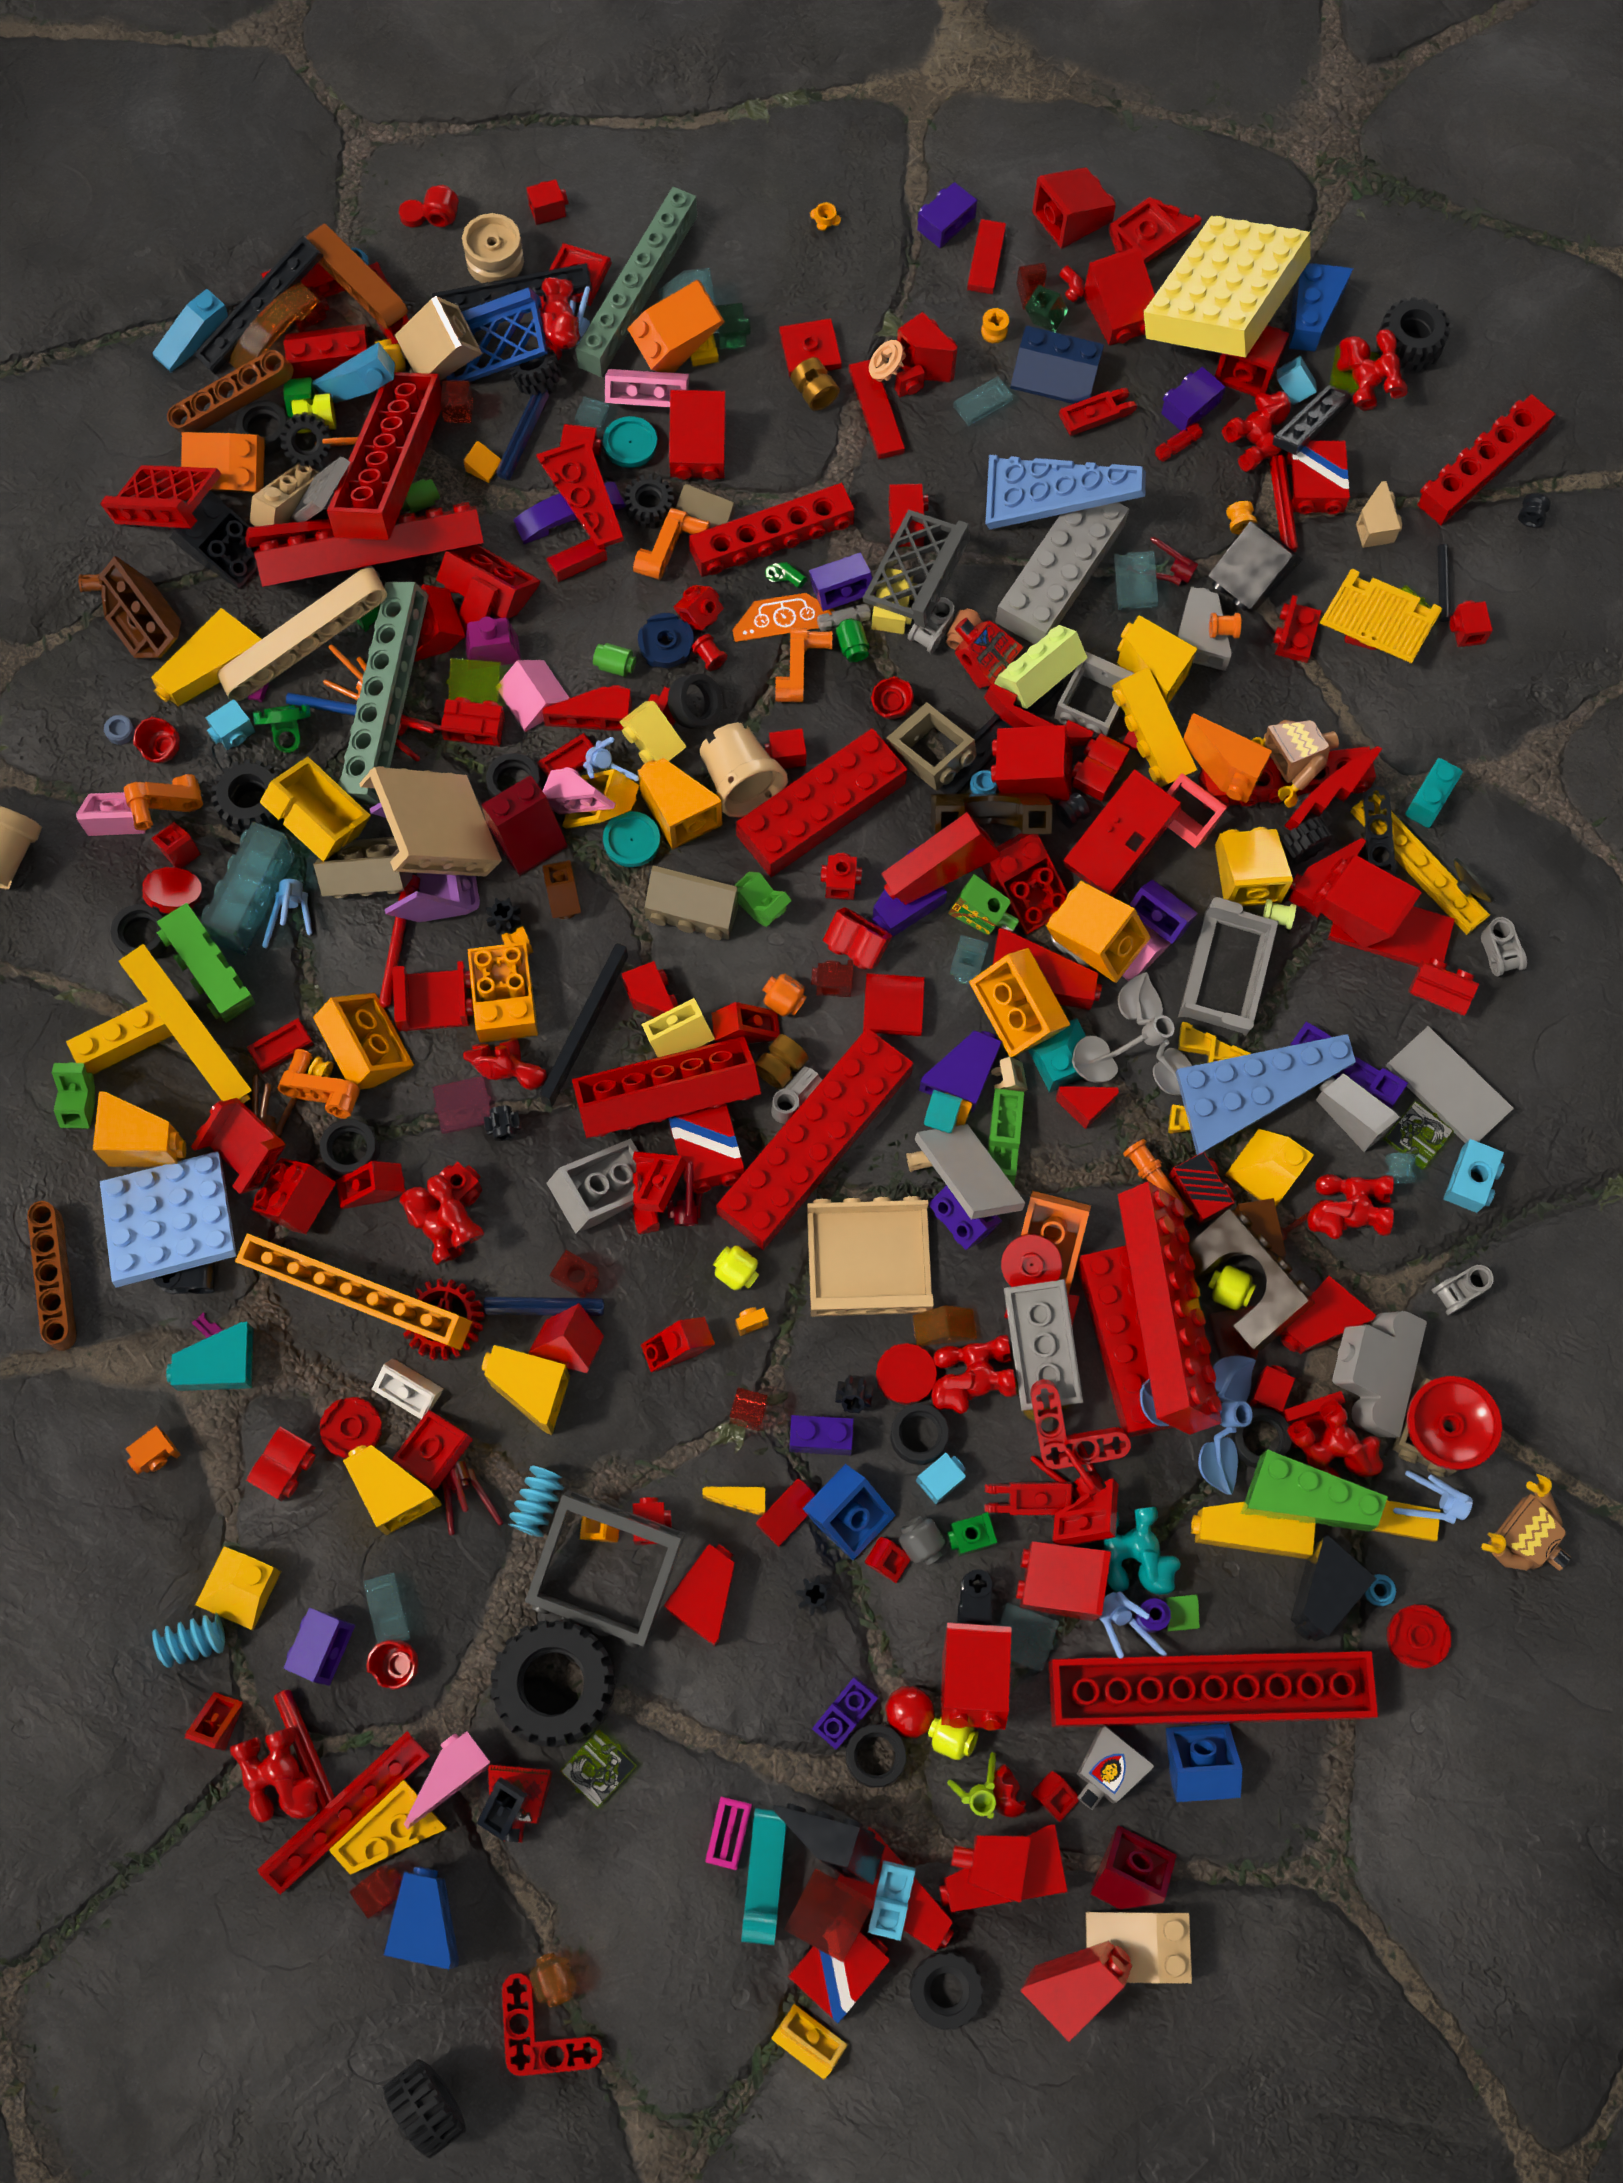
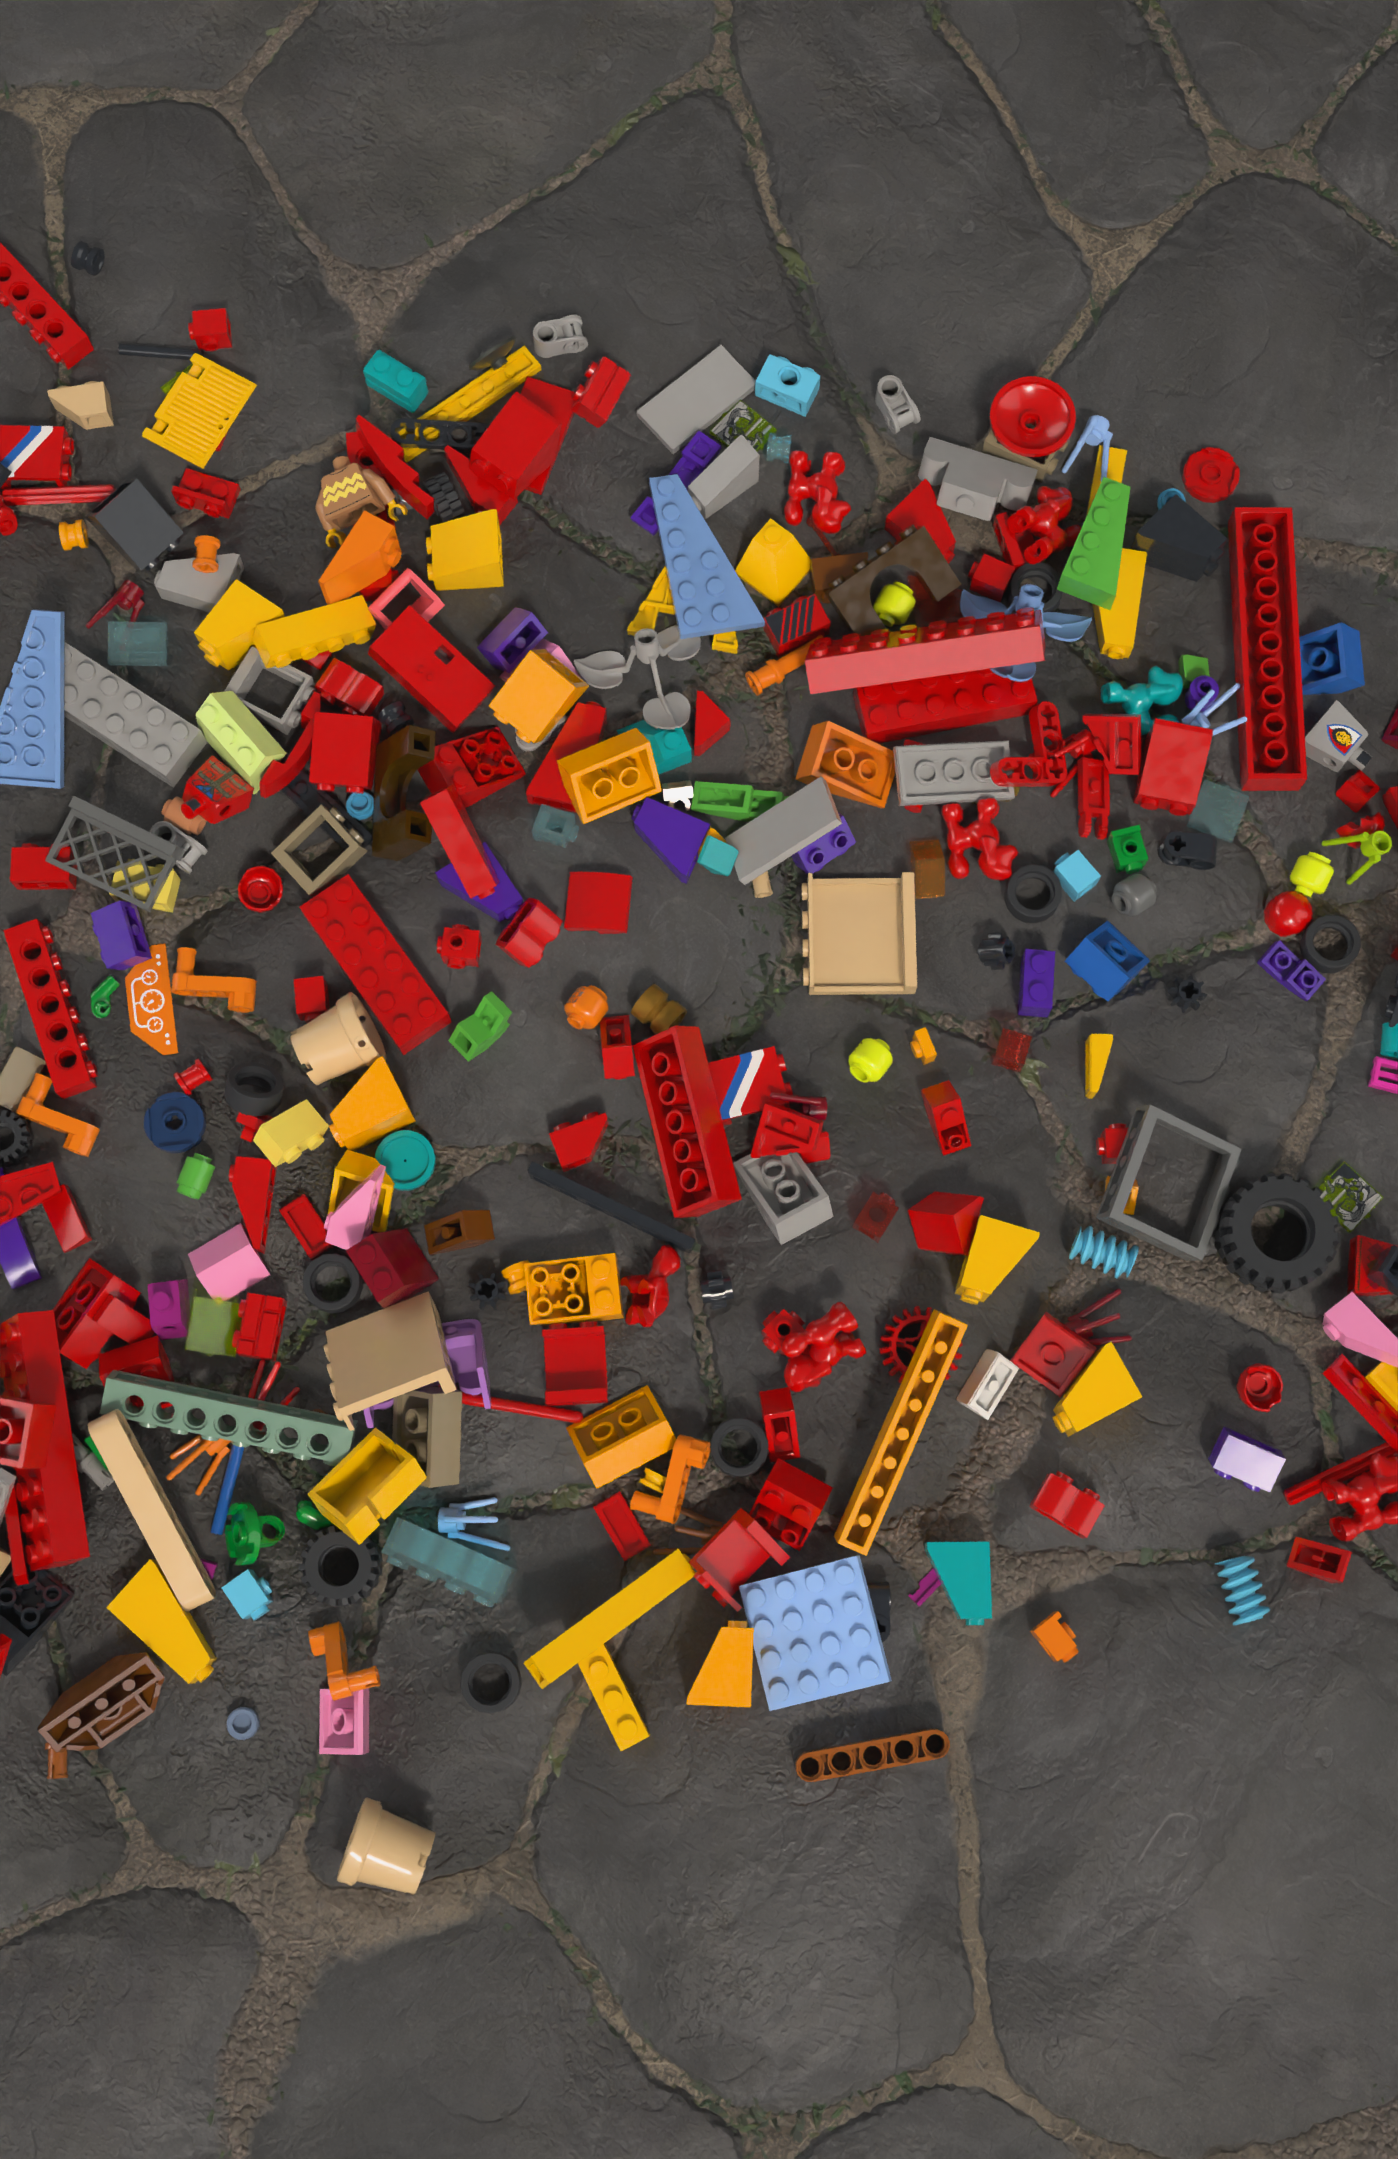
camera: 85 degrees left, 5 degrees up
bright green brick [52,1062,95,1129] -> none
red hair [133,717,180,764] -> none
red tile [142,867,202,914] -> none
red slope [151,822,201,869] -> none
bright green wedge [156,903,256,1023] -> none
yellow slope [195,1547,281,1630] -> none
red tile [320,1397,382,1459] -> none
clear light blue slope [363,1572,410,1644] -> none
clear pink piece [432,1076,491,1134] -> none
dark blue axle [483,1297,604,1316] -> none
light blue plant [583,737,639,781] -> none
light yellow brick [642,998,715,1057] -> none
dark tan slope [644,865,738,940] -> none
red slope [664,1544,735,1646] -> none
red brick [673,585,724,630] -> none
red brick [716,1028,914,1251] -> none
red slope [756,1478,815,1547] -> none
light grey piece [771,1066,822,1124] -> none
clear red brick [811,960,854,997] -> none
light grey axle [817,604,871,631] -> none
green brick [835,618,869,663] -> none
red slope [864,1537,910,1583] -> none
red tile [876,1343,937,1405] -> none
red slope [941,1623,1011,1731] -> none
bright green torso [948,874,1019,935] -> none
red piece [1001,1233,1062,1287] -> none
light grey piece [1178,897,1278,1036] -> none
yellowish green bush [1262,899,1296,930] -> none
medium nougat torso [1481,1473,1571,1571] -> none

